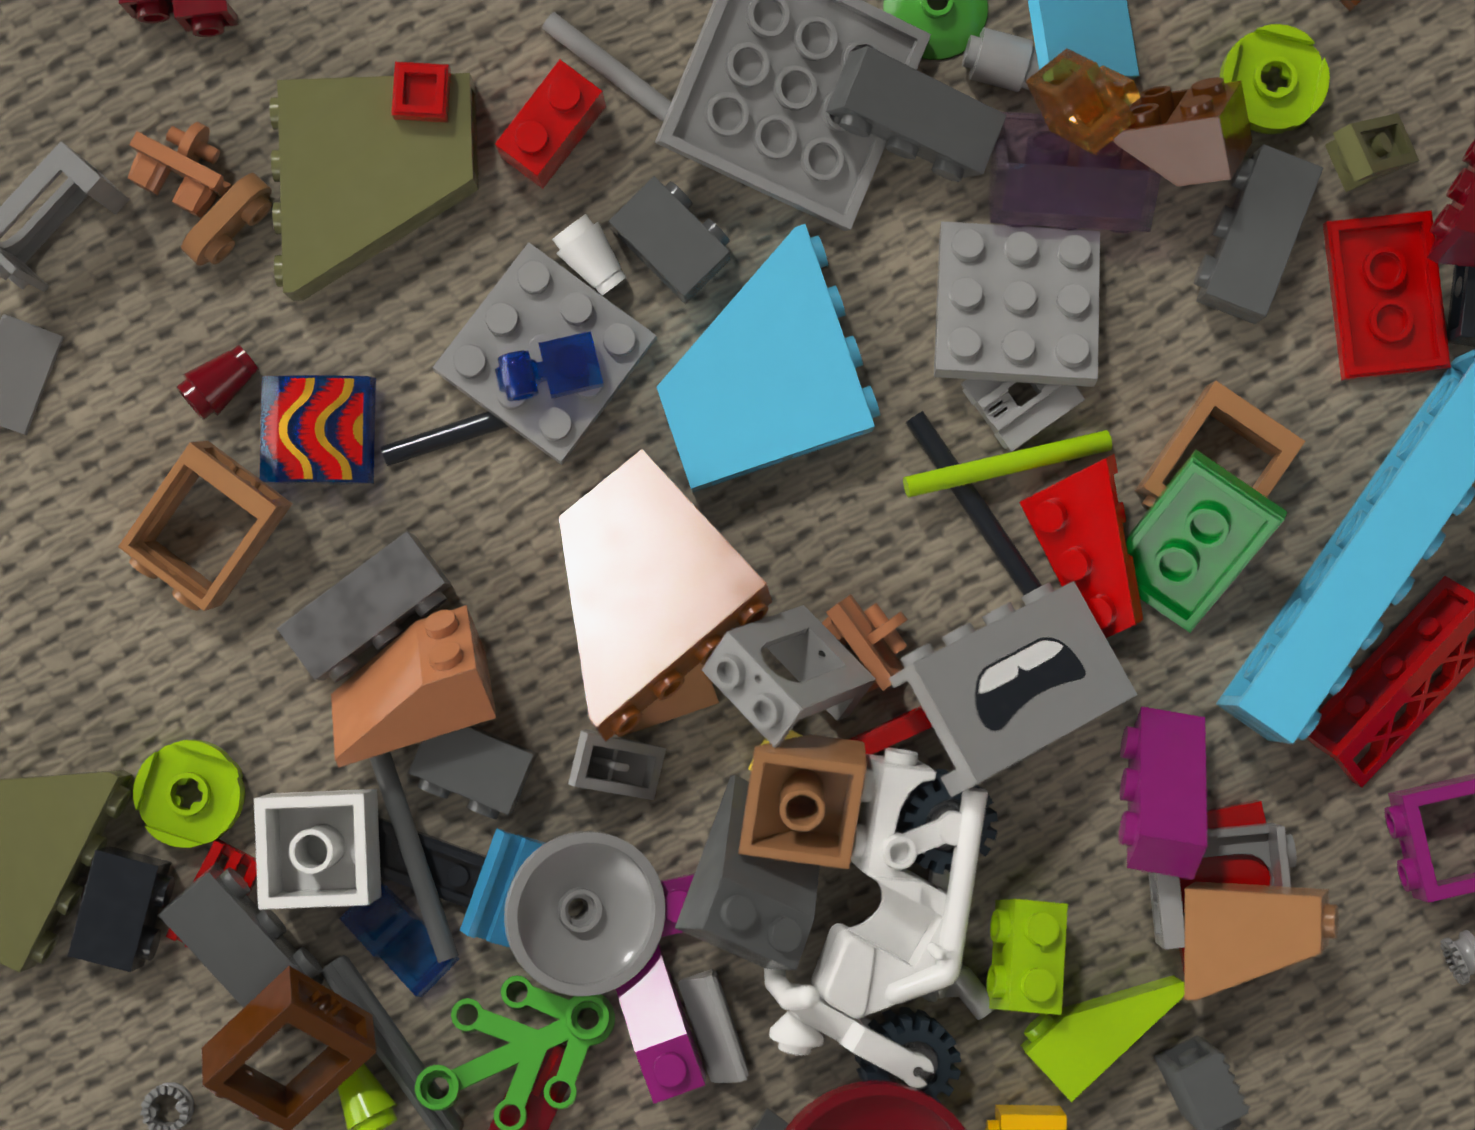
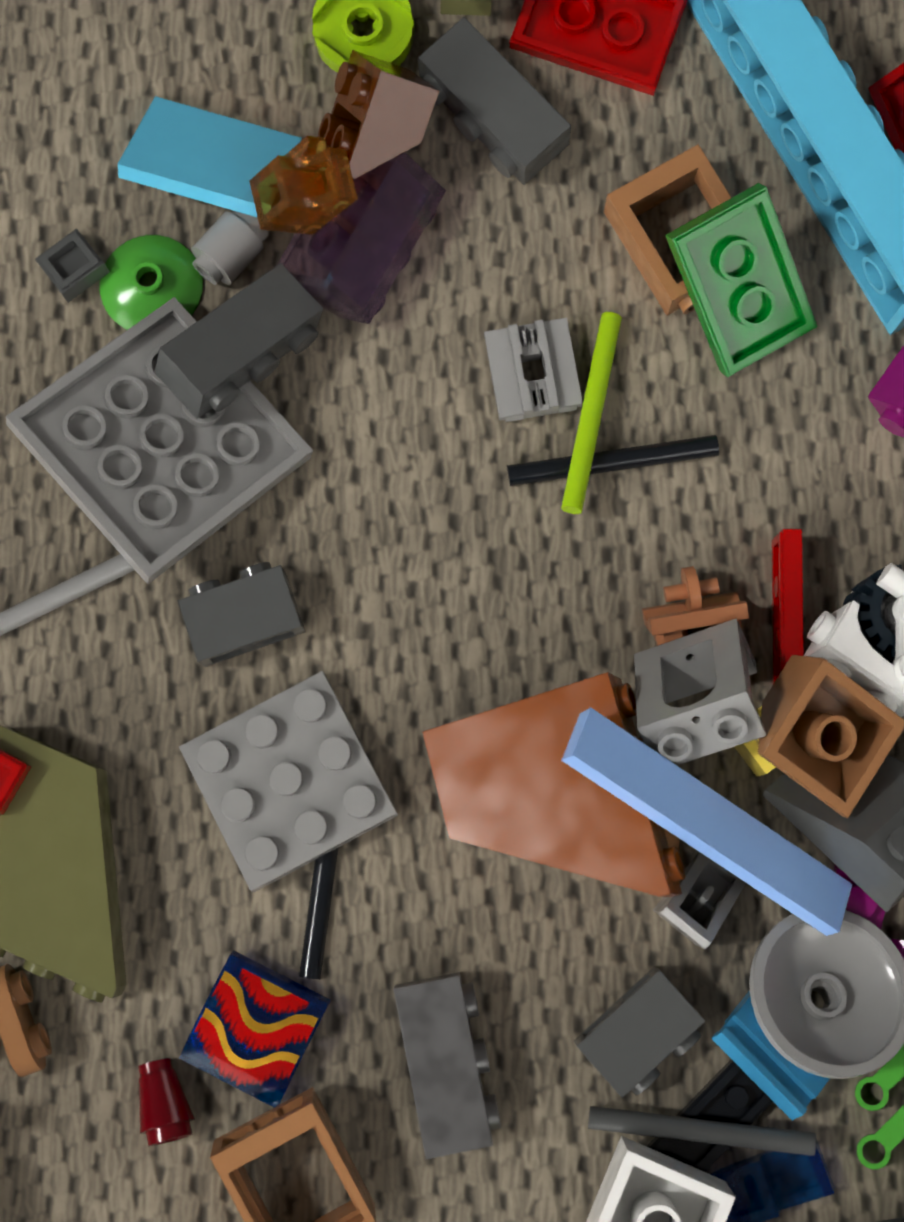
camera: 65 degrees left, 5 degrees down
nougat slope [331,605,496,768] -> none
red brick [495,59,606,189] -> none
clear blue plate [495,331,603,401] -> none
white cone [552,214,626,296] -> none
medium azure slope [657,224,880,493] -> none
light grey panel [889,581,1137,797] -> none
light grey plate [934,221,1100,387] -> none
red wing [1019,454,1144,638] -> none
none -> light blue tile [561,708,852,936]

